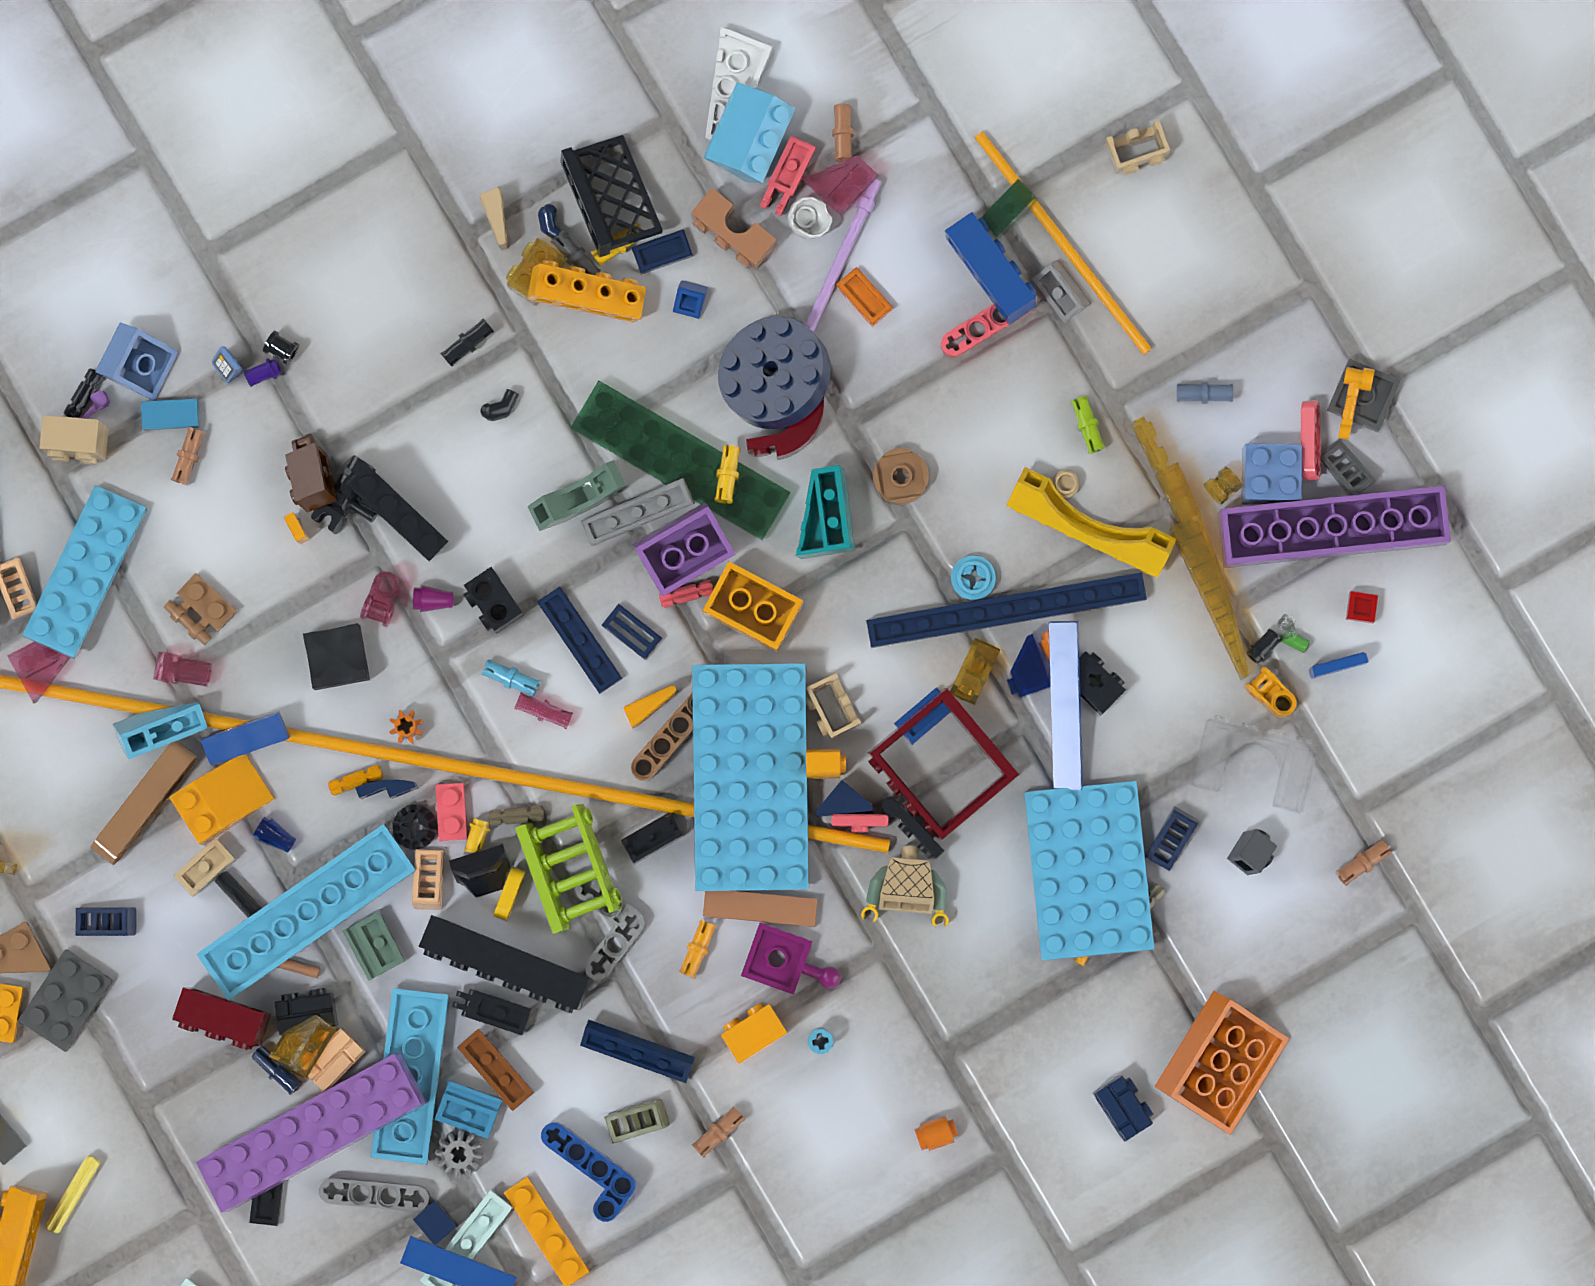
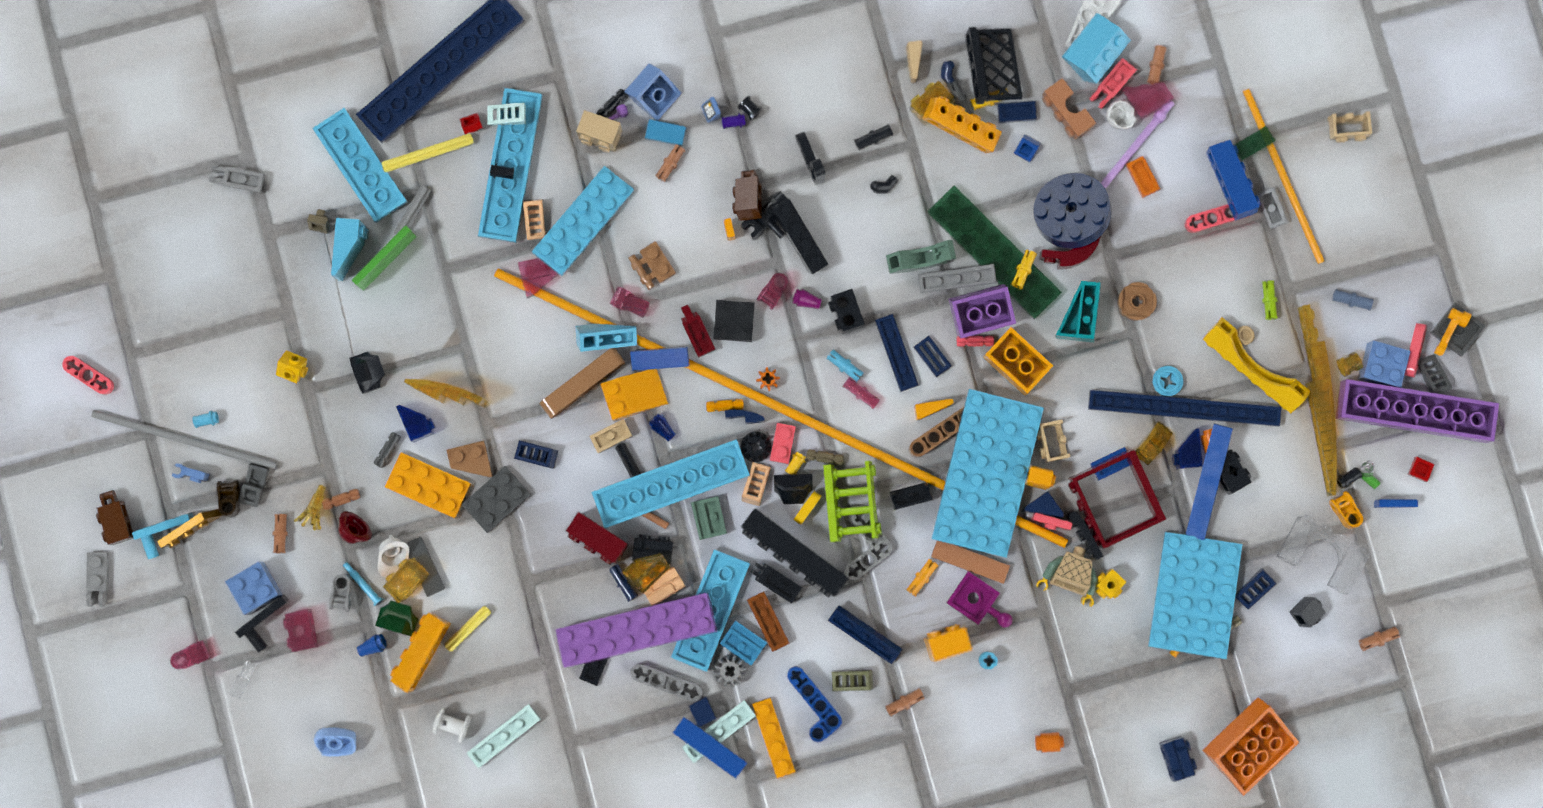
camera: 10 degrees right, 0 degrees up
none -> dark red hinge [681,305,716,358]
none -> black beam [795,132,826,185]
none -> yellow brick [1095,569,1126,599]

